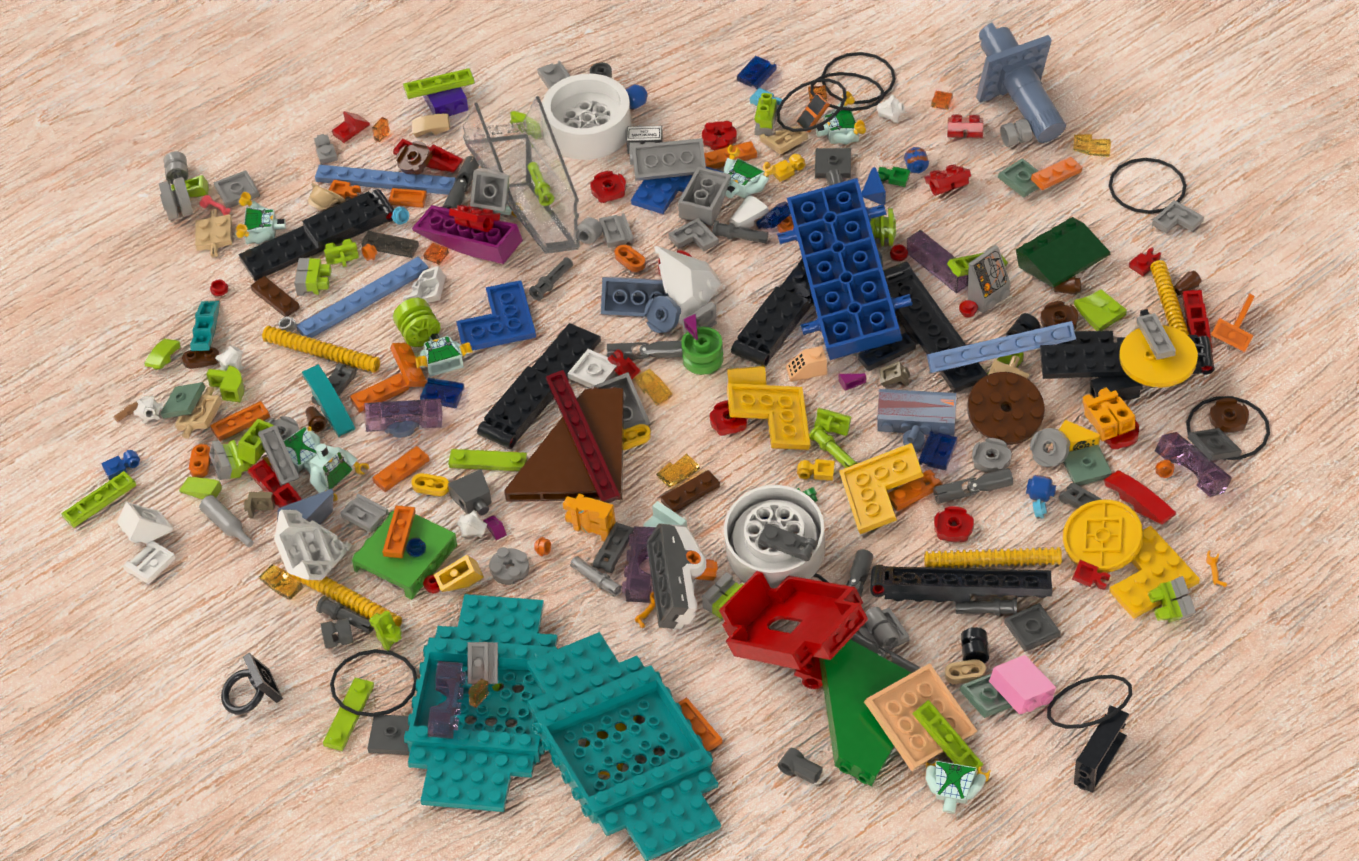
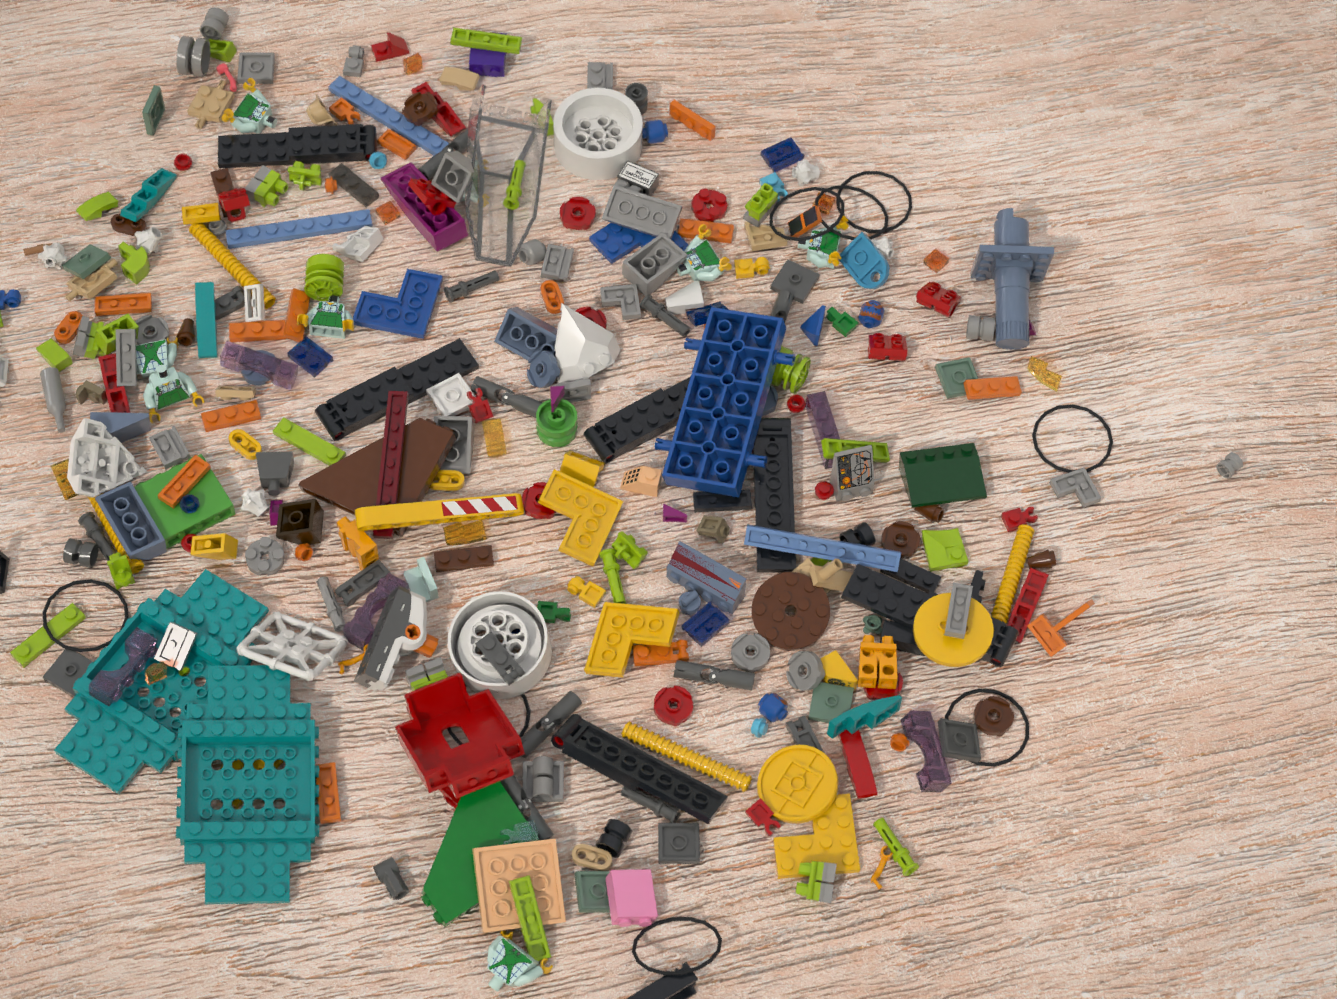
camera: 20 degrees right, 10 degrees up
none -> sand blue slope [95,481,167,560]
none -> sand green plate [142,85,165,136]
none -> yellow panel [182,203,221,225]
none -> tan plate [215,385,256,401]
none -> red piece [217,188,250,222]
none -> white plate [236,611,348,681]
none -> white tile [244,284,265,322]
none -> dark brown slope [276,499,324,545]
none -> yellow beam [355,493,524,531]
none -> clear light blue plate [500,820,539,845]
none -> orange plate [669,100,716,141]
none -> white rock [792,159,820,186]
none -> tan piece [809,558,853,591]
none -> teal slope [827,695,902,739]
none -> dark azure plate [839,232,890,289]
none -> sand green plate [863,615,882,634]
none -> lime pin [873,818,919,876]
none -> light grey wheel [1216,452,1243,479]

